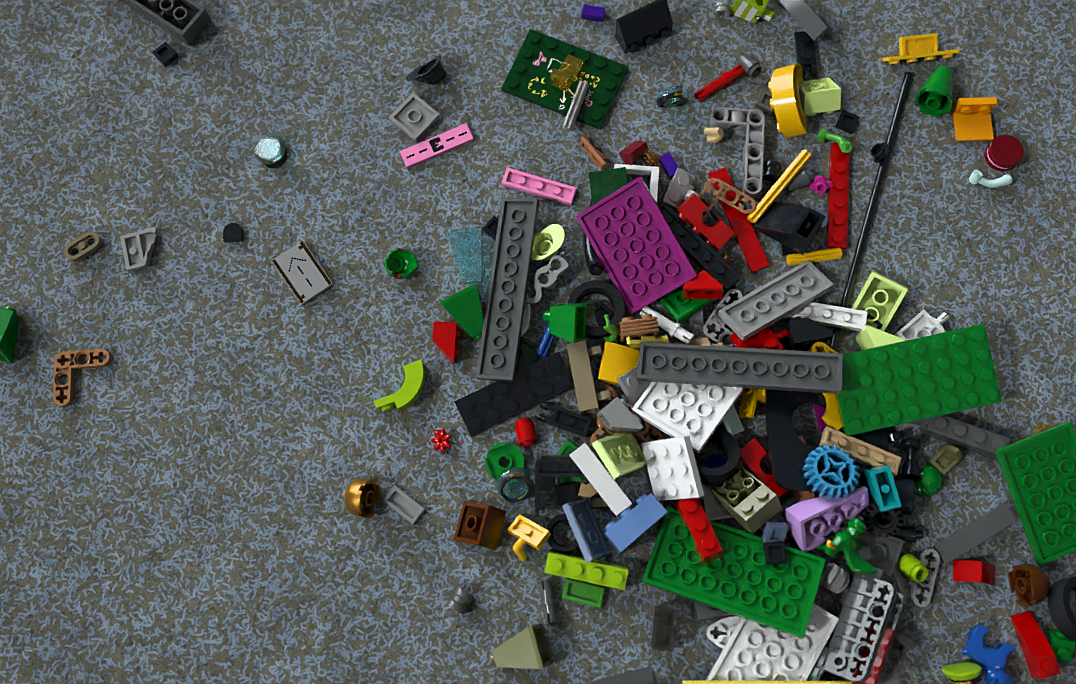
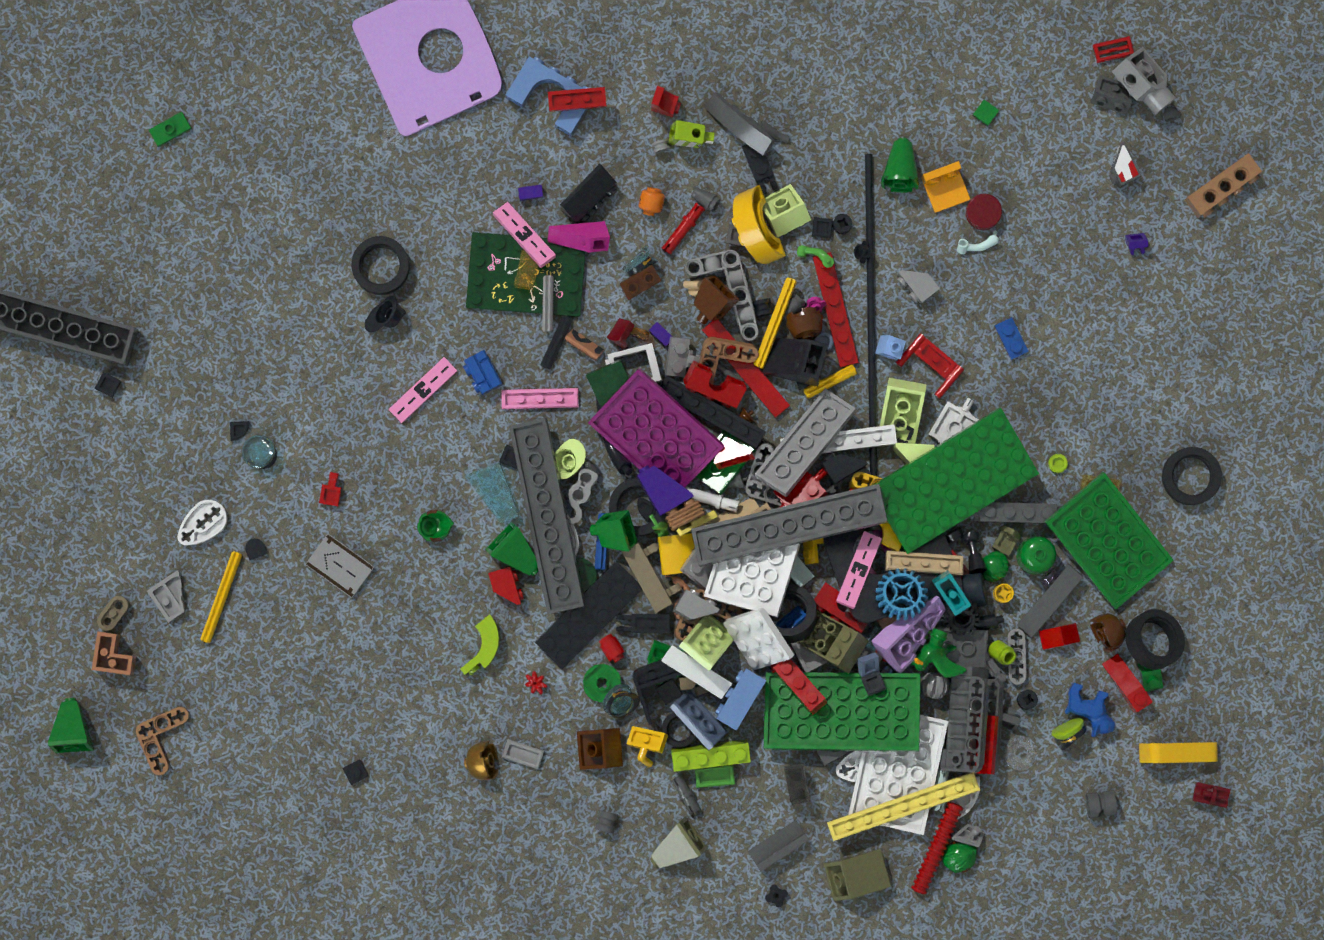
camera: 25 degrees left, 10 degrees up
light grey plate [388,93,440,142] -> none
yellow bracket [882,33,960,65] -> none
none -> nougat brick [92,632,137,675]
none -> white piece [177,500,228,546]
none -> yellow axle [200,551,242,643]
none -> black tile [230,421,250,441]
none -> red plate [319,472,342,506]
none -> black plate [342,759,368,785]
none -> black tyre [351,236,410,295]
none -> blue brick [463,350,503,396]
none -> bright pink tile [493,202,556,268]
none -> black axle [540,315,572,370]
none -> dark pink slope [547,221,610,252]
none -> reddish brown bracket [620,265,661,300]
none -> dark purple slope [636,465,694,517]
none -> orange head [638,187,665,216]
none -> reddish brown torso [694,276,739,324]
none -> reddish brown cone [786,307,823,340]
none -> black wheel [833,214,852,234]
none -> bright pink tile [836,531,882,609]
none -> light blue brick [875,335,906,360]
none -> red plate [896,333,964,399]
none -> light grey slope [897,270,940,305]
none -> green tile [972,100,999,126]
none -> yellow wheel [993,584,1014,603]
none -> blue plate [994,317,1029,360]
none -> green cylinder [1016,536,1057,575]
none -> black wheel [1016,690,1038,710]
none -> tile [1039,568,1058,586]
none -> lime tile [1048,454,1068,473]

